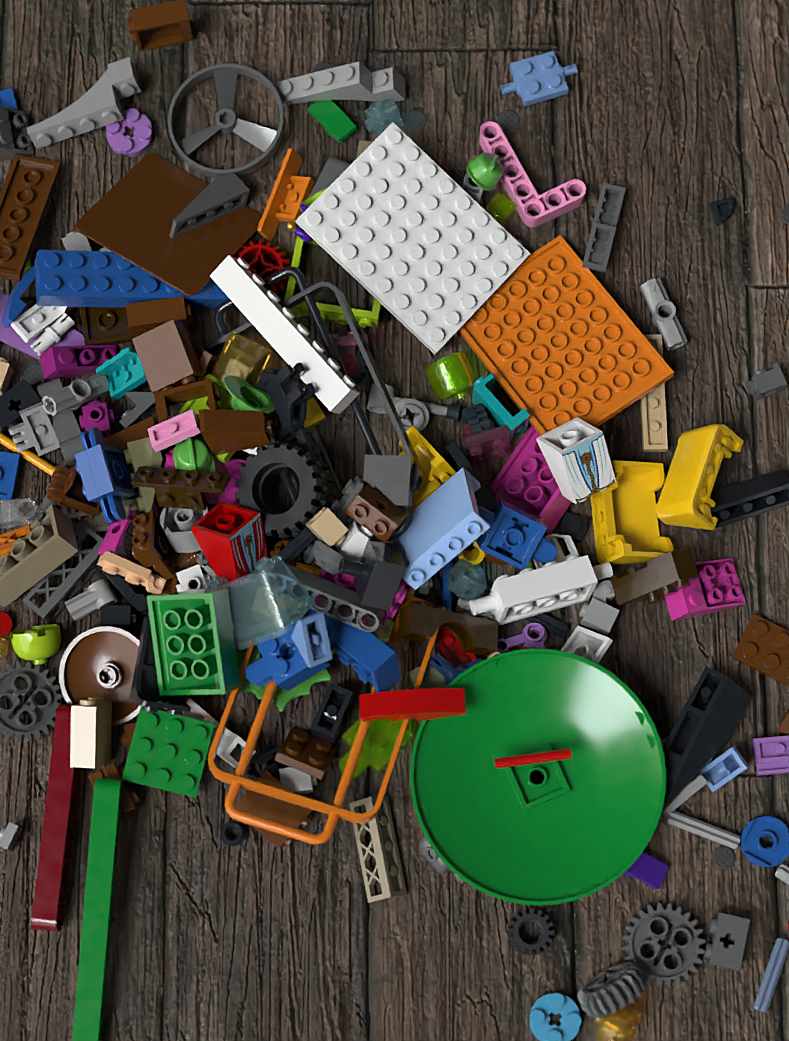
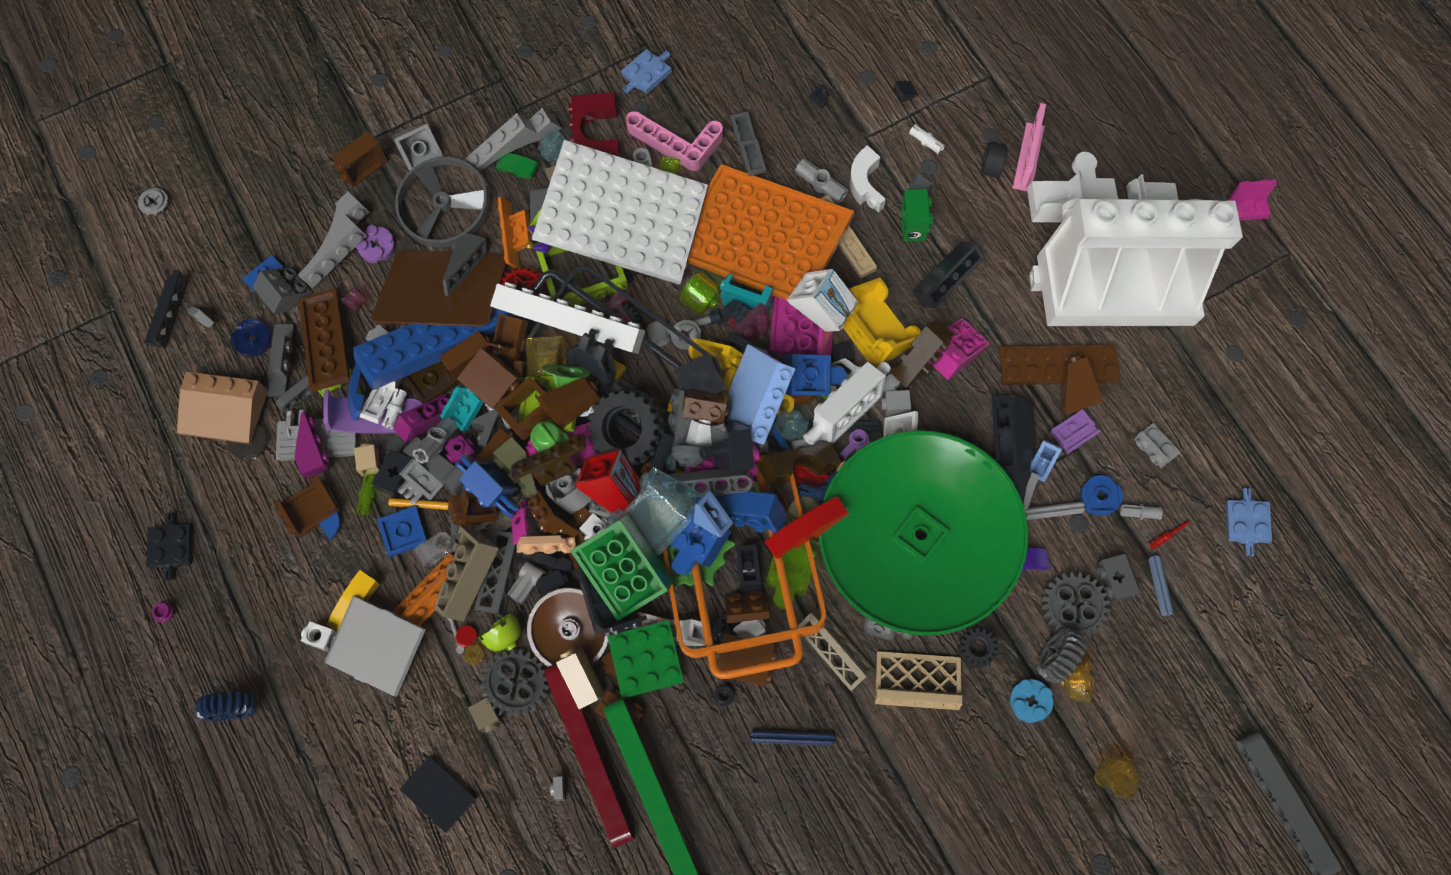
camera: 25 degrees left, 5 degrees down
bright pink plate [148,409,201,452] -> none
tan brick [305,507,348,547] -> none
bright green piece [467,153,504,191] -> none
red bar [494,748,572,769] -> none
yellow windscreen [655,424,744,530] -> none
none -> clear pink wheel [341,288,366,312]
none -> light grey slope [392,123,443,171]
none -> reddish brown piece [486,314,528,361]
none -> dark red arch [568,92,620,157]
none -> dark blue axle [750,731,835,746]
none -> white arch [850,145,886,213]
none -> tan fence [875,651,962,710]
none -> green brick [900,189,933,241]

